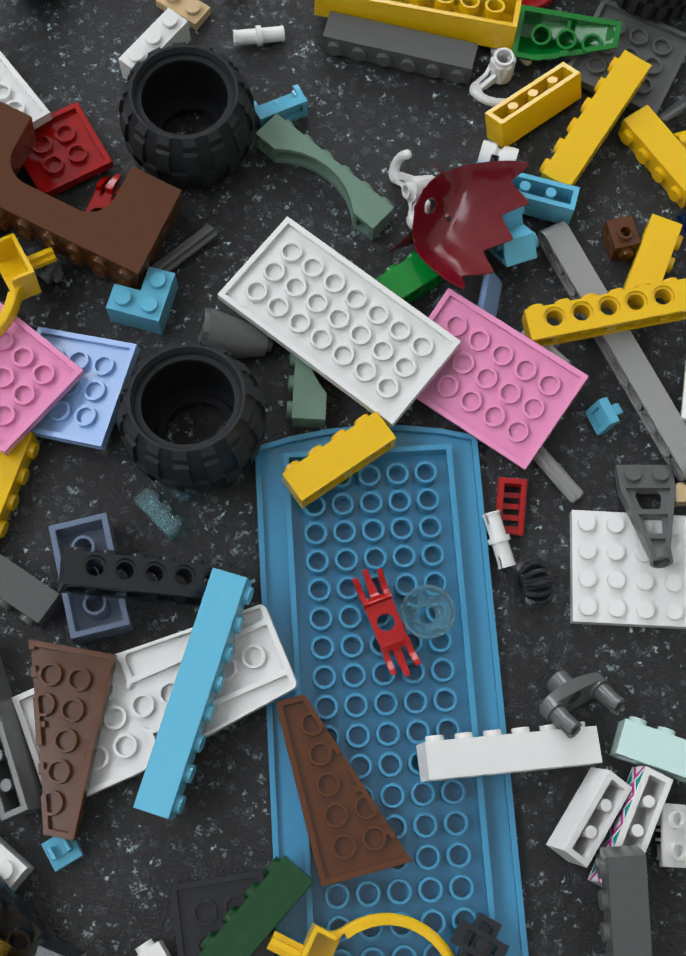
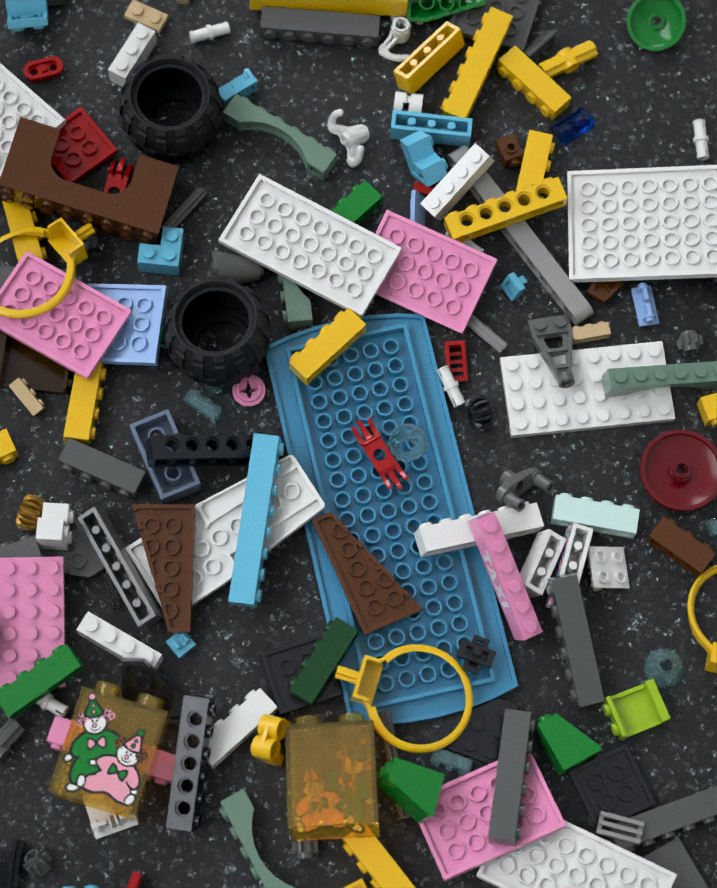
camera: 10 degrees left, 0 degrees up
dark red piece [388,160,529,289] -> none
none -> red plate [24,56,64,82]
none -> bright pink gear [232,375,265,407]
none -> red tile [412,179,436,195]
none -> white brick [420,143,494,221]
none -> bright pink brick [468,512,543,640]

